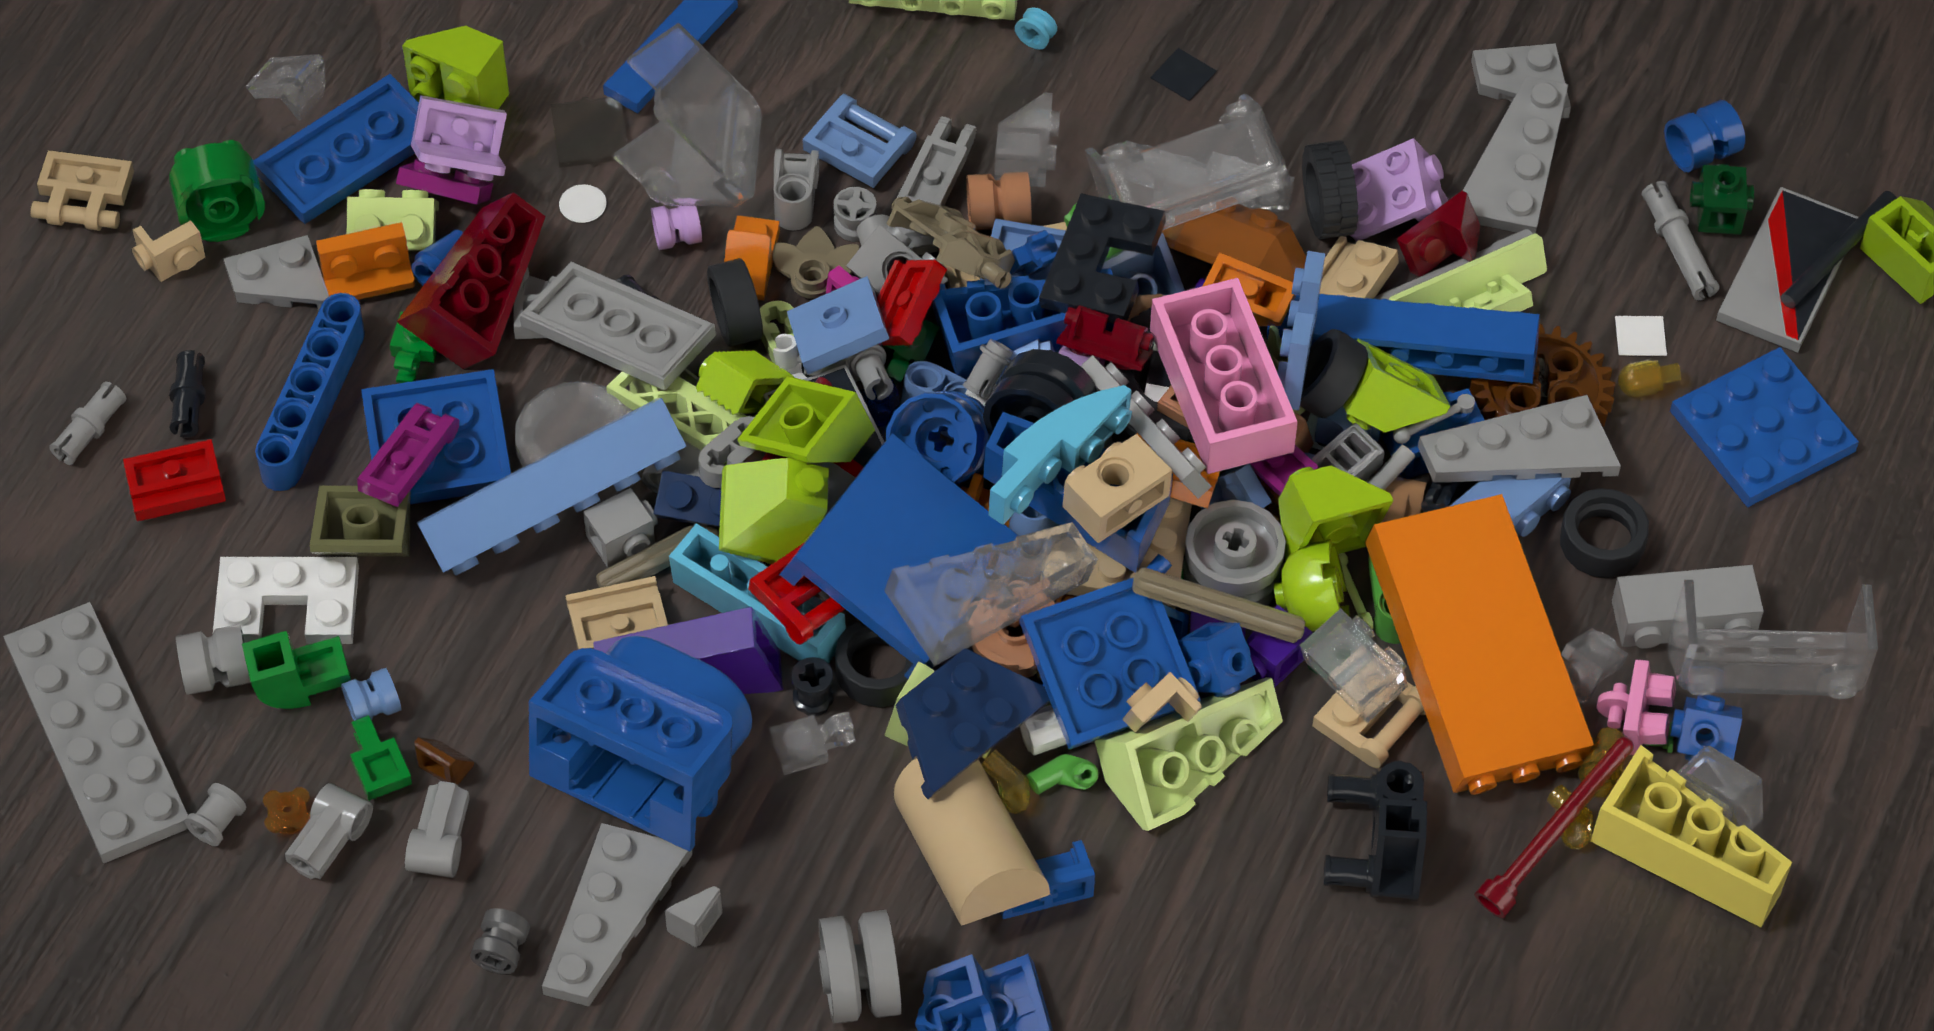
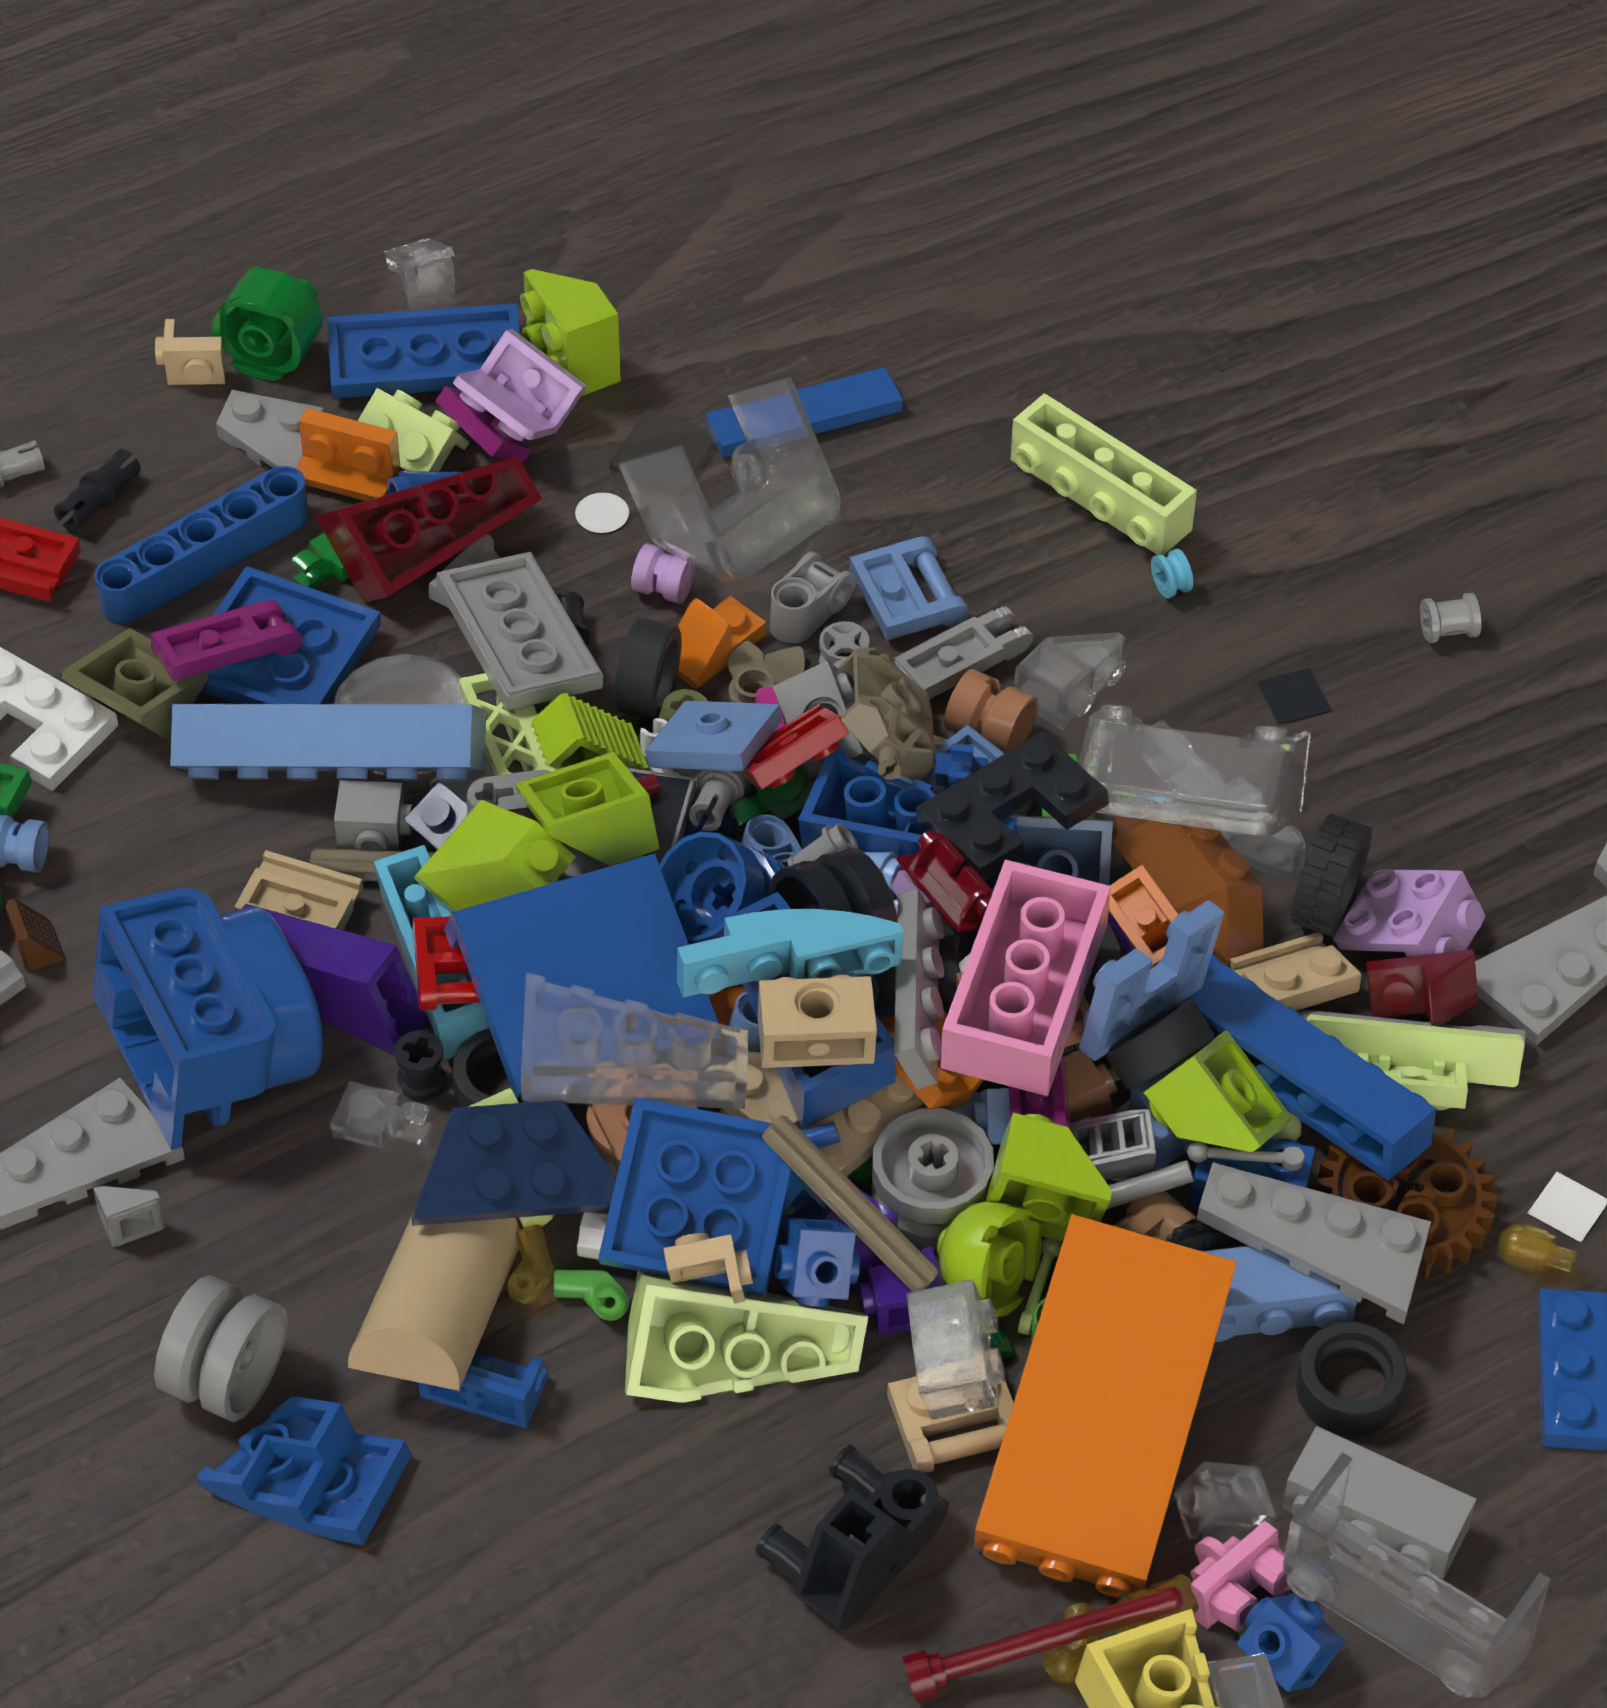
camera: 35 degrees right, 5 degrees down
tan plate [31,150,134,231] -> none

